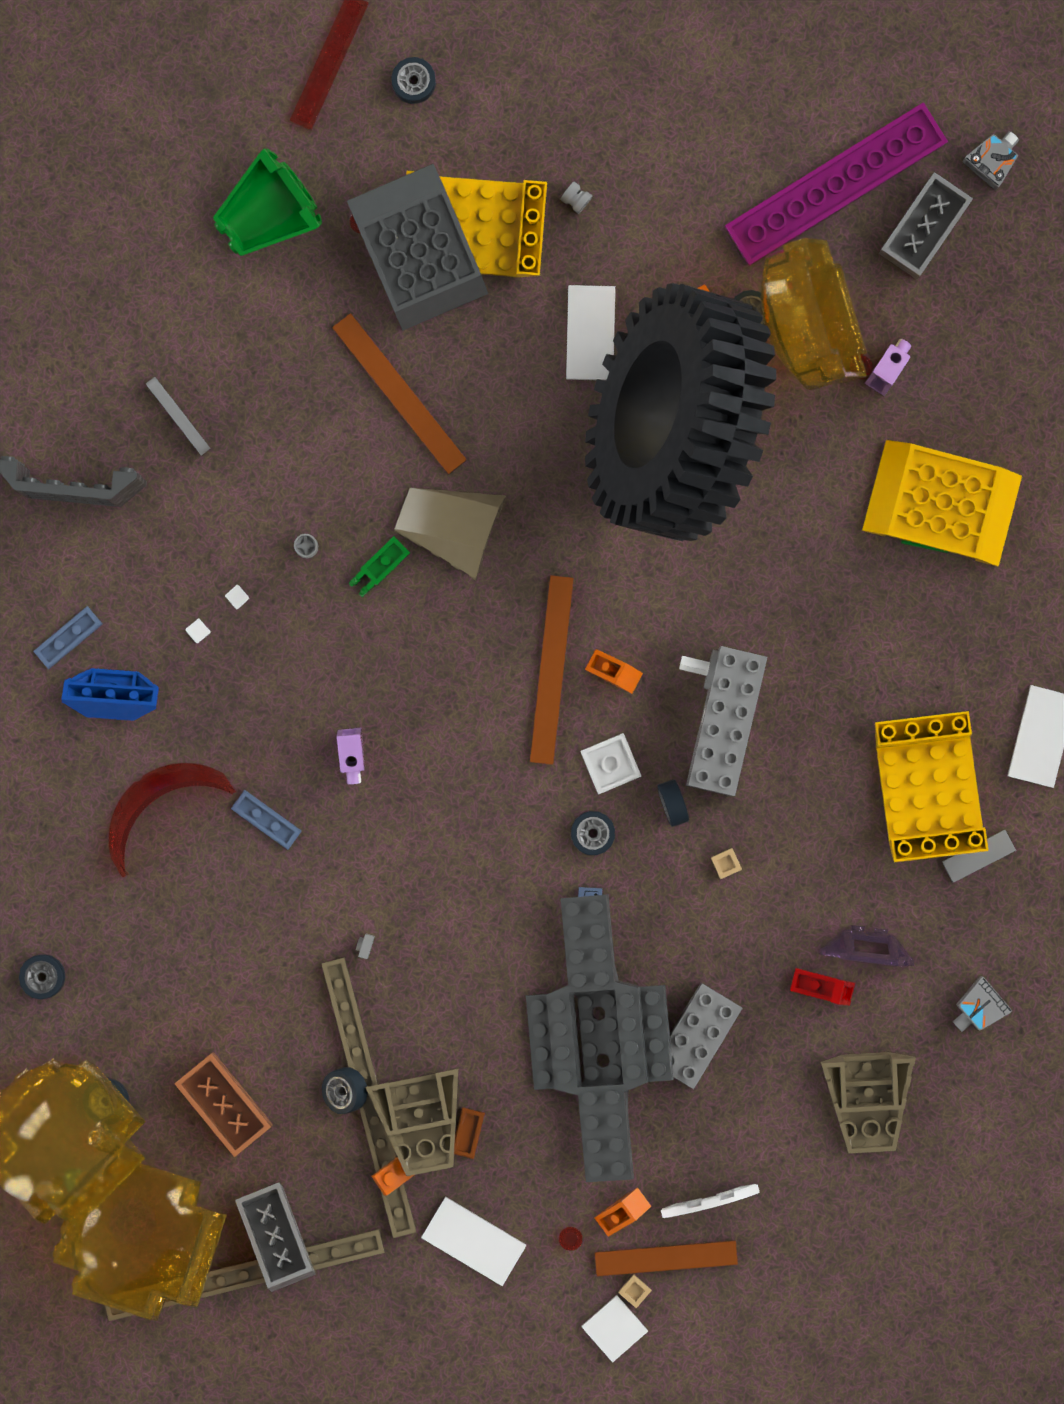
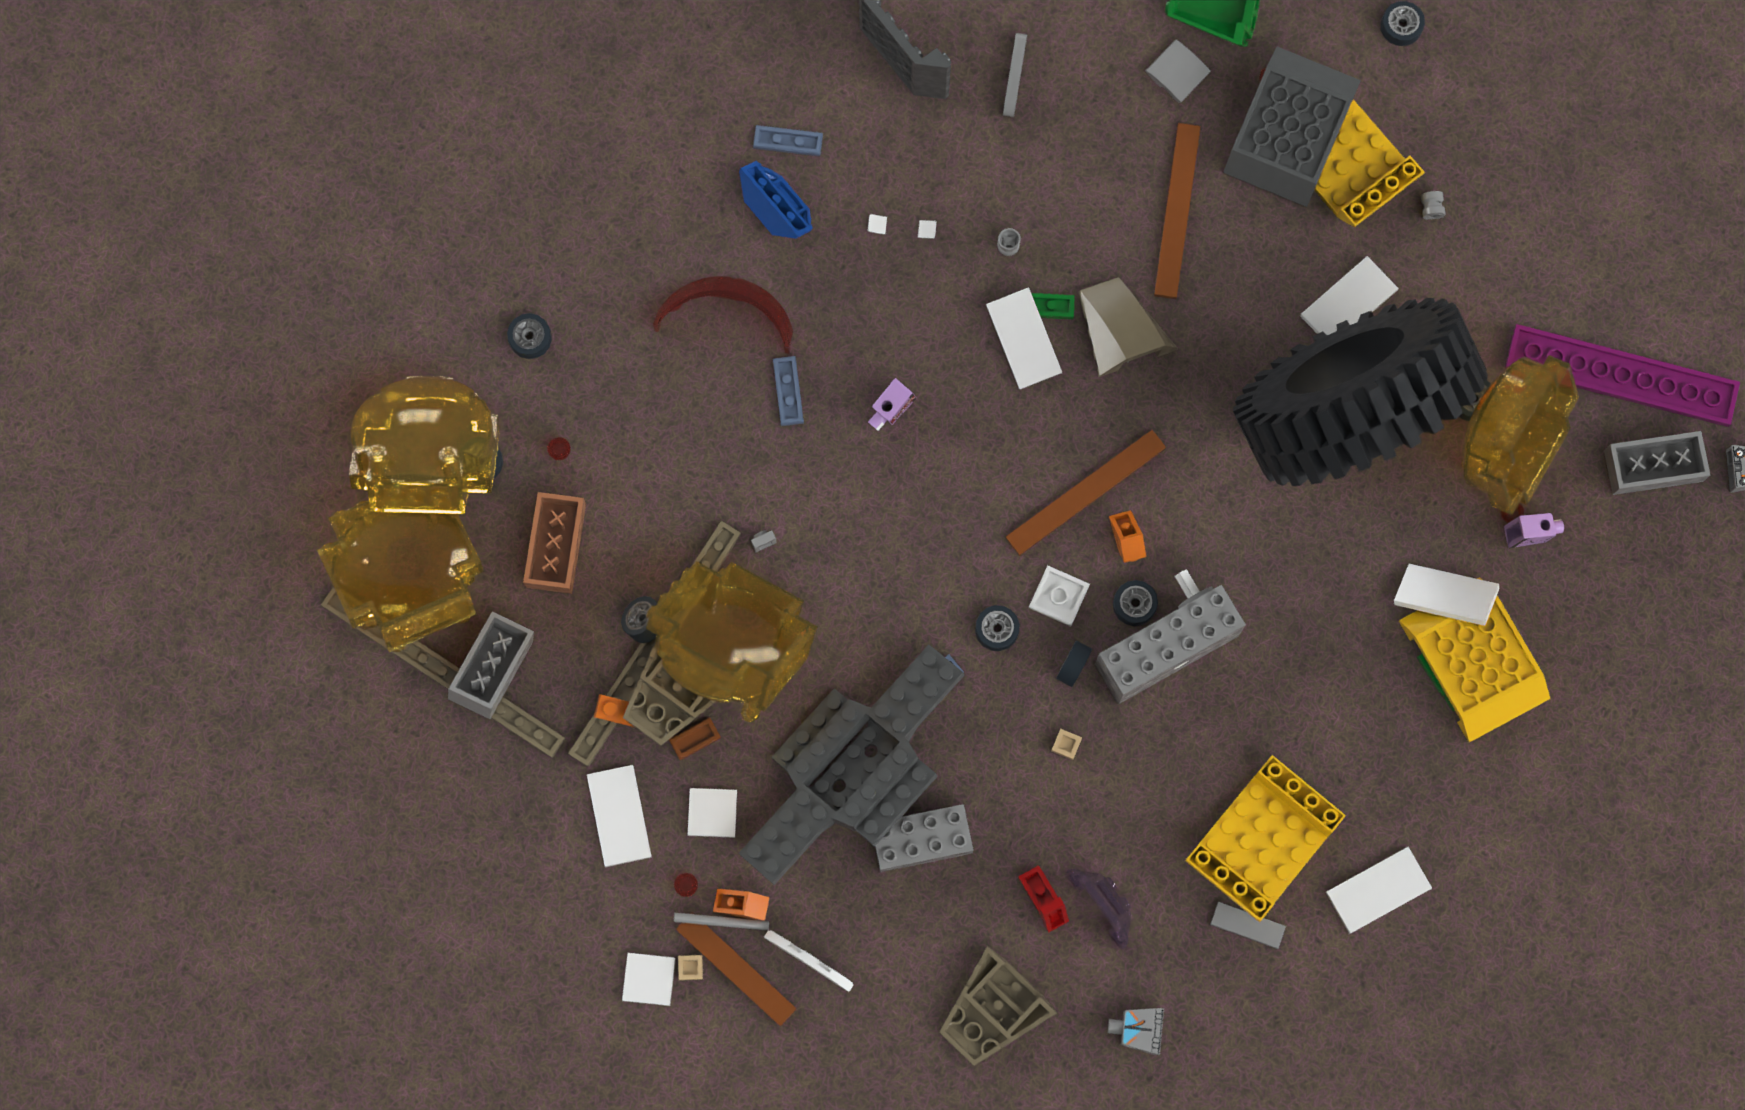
camera: 50 degrees right, 10 degrees down
none -> clear red plate [548,437,571,460]
none -> clear yellow windscreen [646,561,818,722]
none -> light grey bar [674,913,769,930]
none -> white tile [688,788,737,838]
none -> white tile [986,287,1062,390]
none -> wheel [1113,580,1158,626]
none -> light grey slope [1145,40,1211,103]
none -> white tile [1394,564,1499,626]

